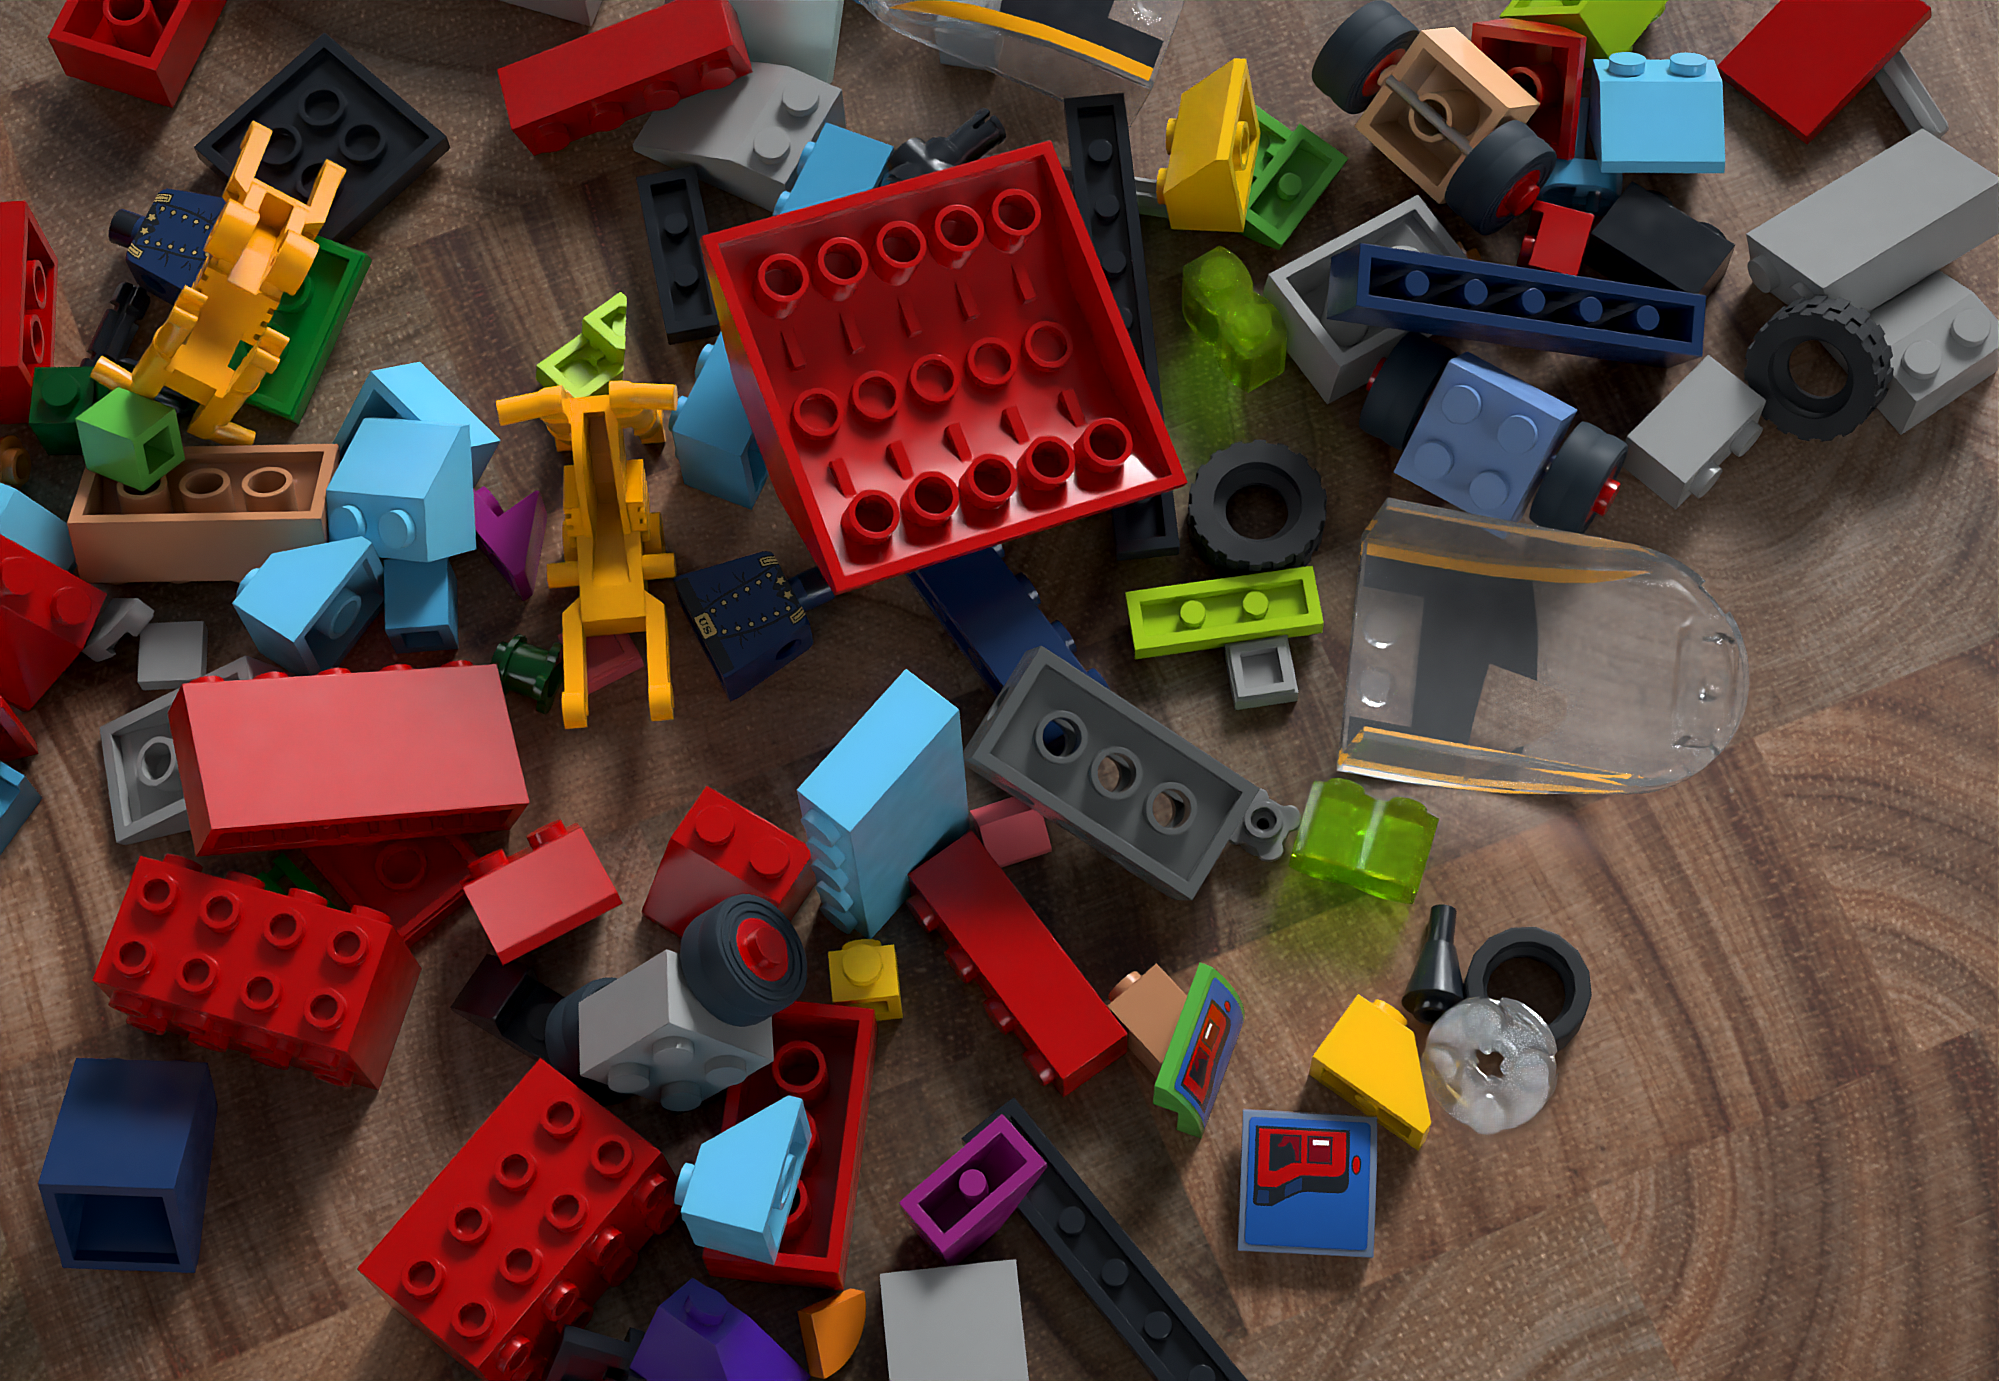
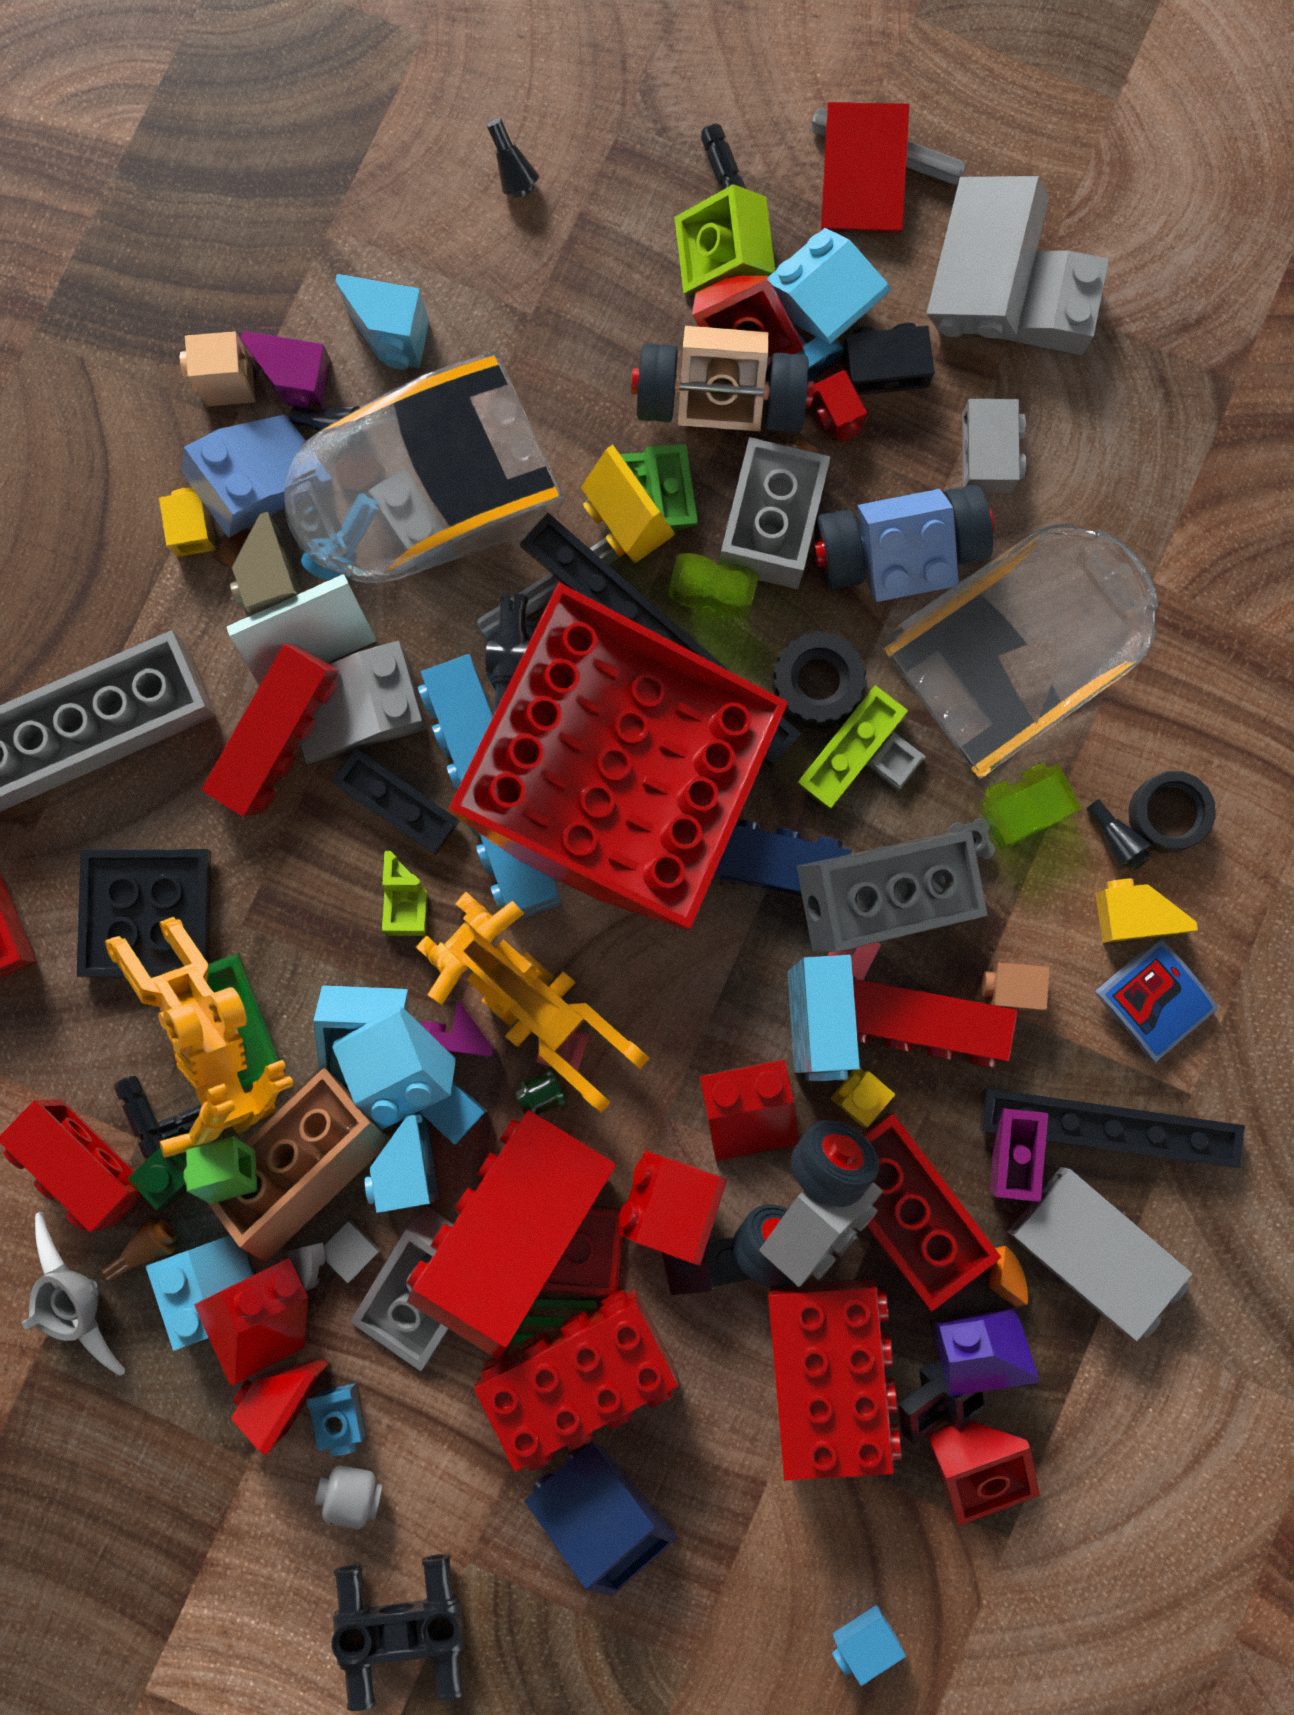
camera: 45 degrees left, 15 degrees up
dark blue torso [108,188,226,306] -> none
dark blue torso [672,551,835,702] -> none
medium azure slope [674,1095,812,1265] -> none
slope [1153,963,1245,1139] -> none
dark blue brick [1327,243,1706,369] -> none
clear plate [1420,996,1558,1135] -> none
black tyre [1744,295,1894,442] -> none

